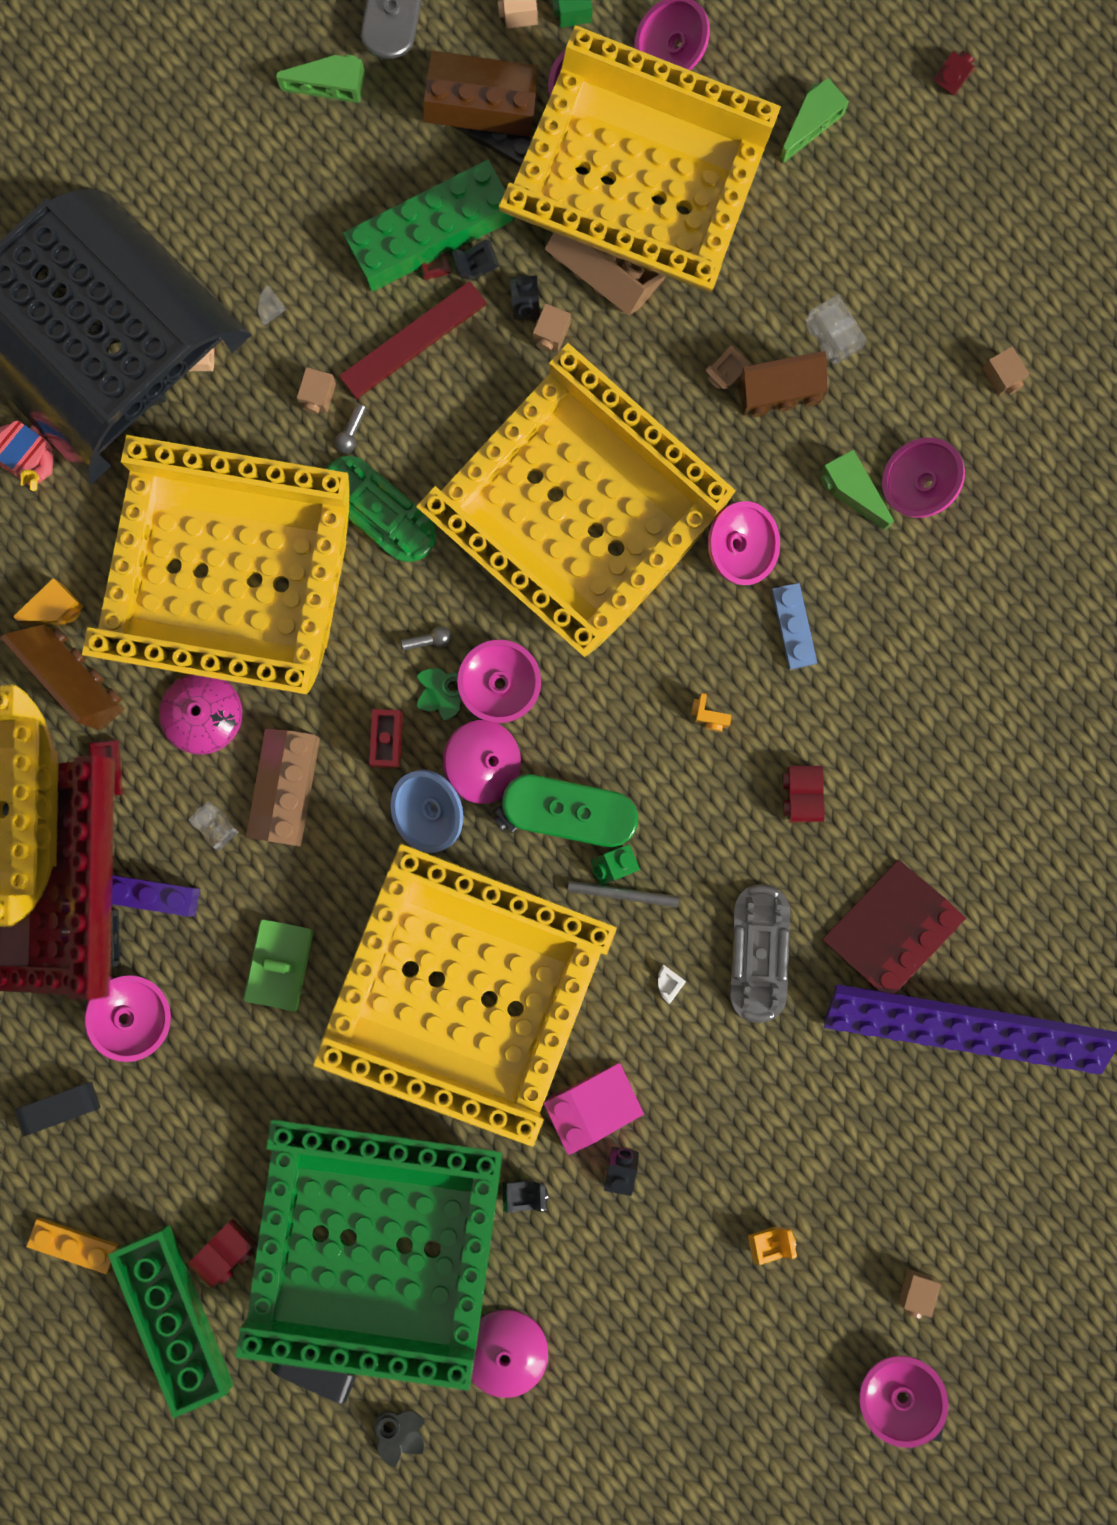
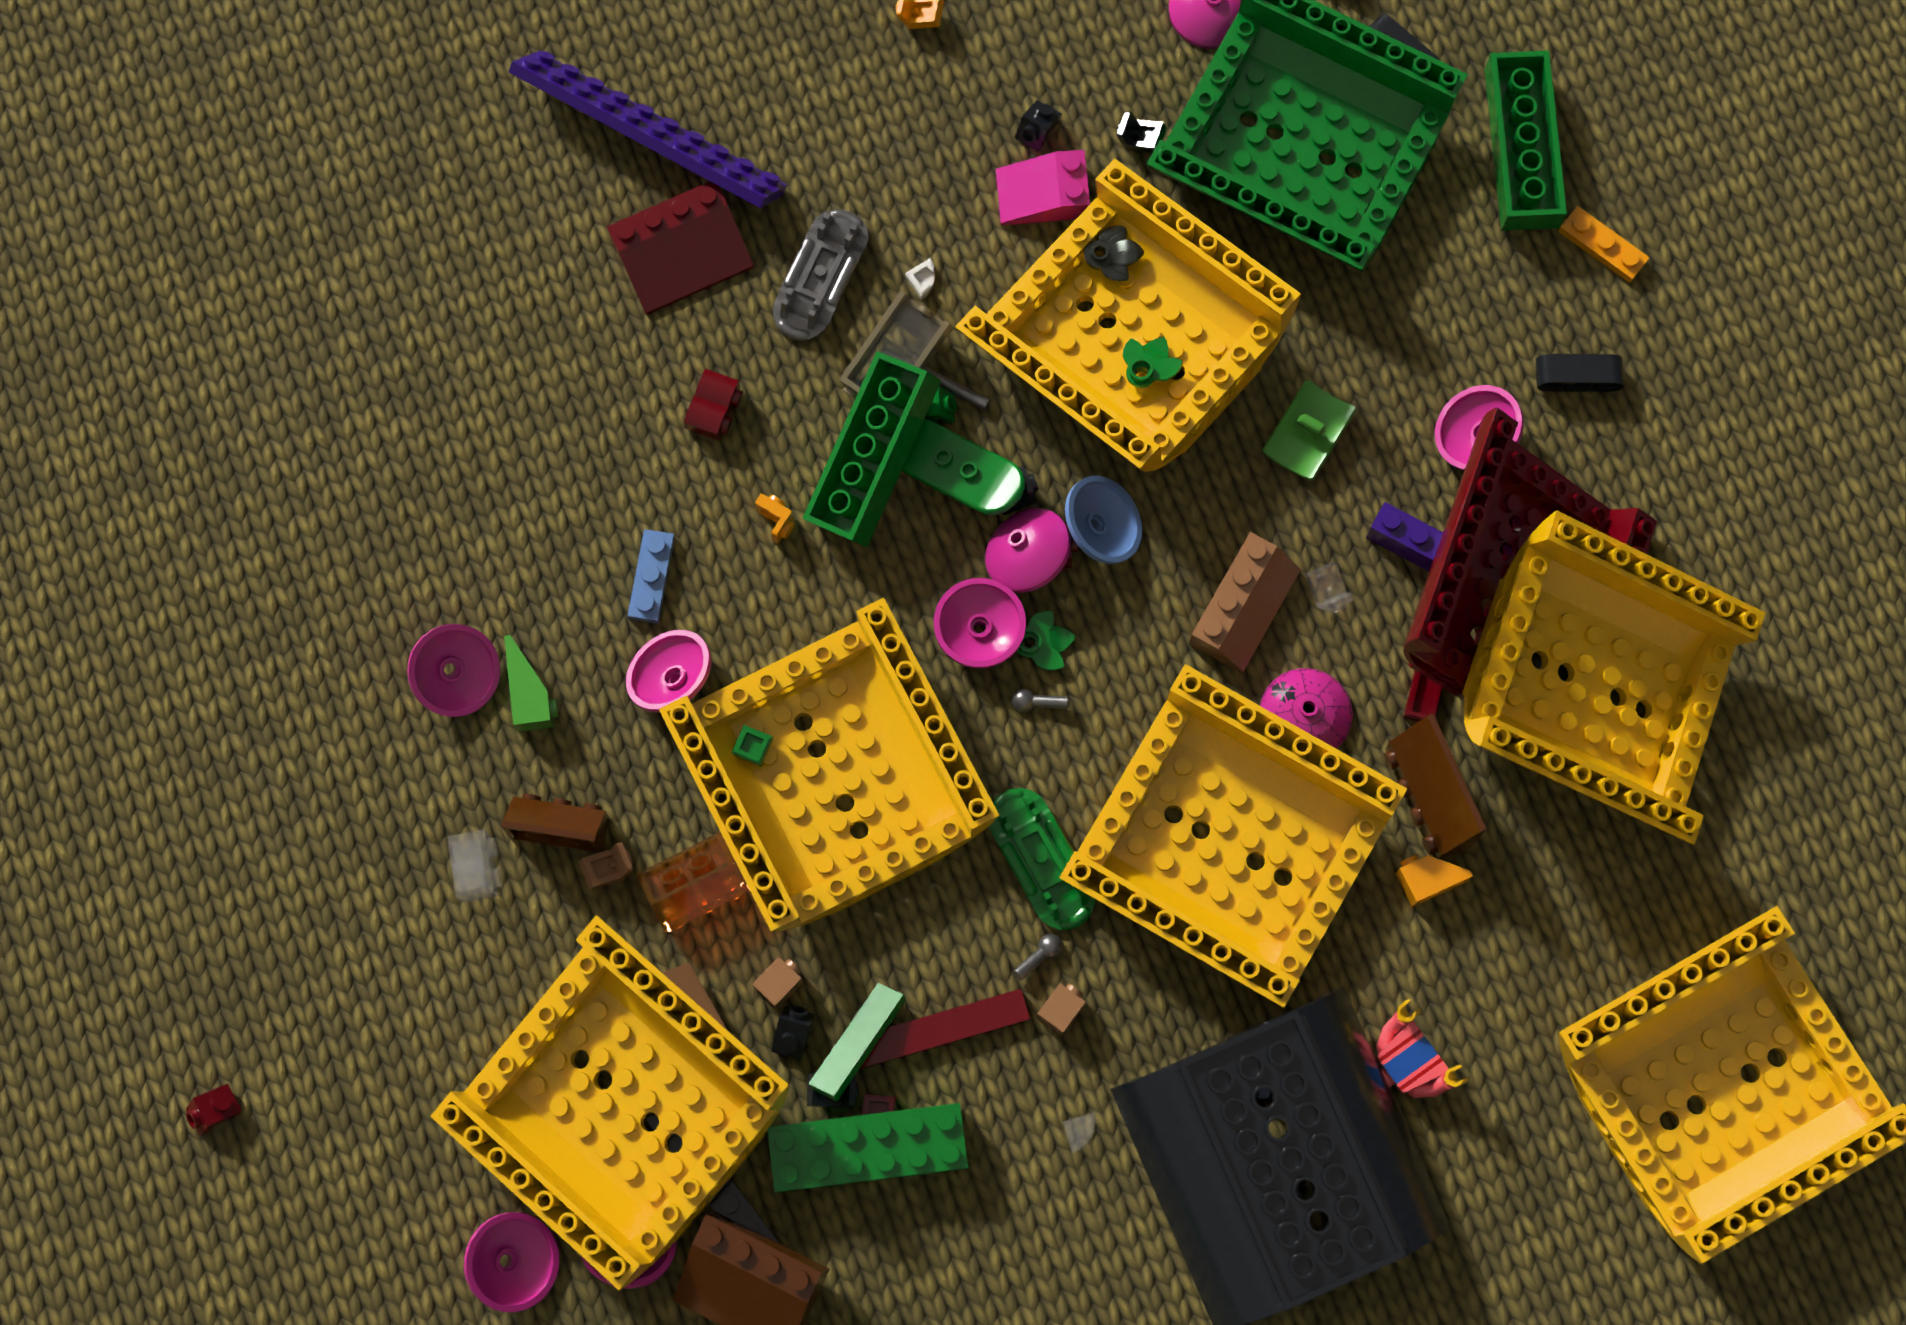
camera: 160 degrees left, 10 degrees down
dark red brick [188,1218,256,1288] -> none
dark red brick [369,709,403,769] -> none
bright green slope [780,78,849,163] -> none
medium nougat brick [982,346,1029,396] -> none
none -> clear orange slope [636,832,750,934]
none -> green tile [731,725,773,767]
none -> green brick [802,351,942,548]
none -> tile [809,983,906,1101]
none -> door [839,290,953,399]
none -> pearl dark grey plate [1084,226,1144,281]
none -> green plate [1123,337,1182,388]

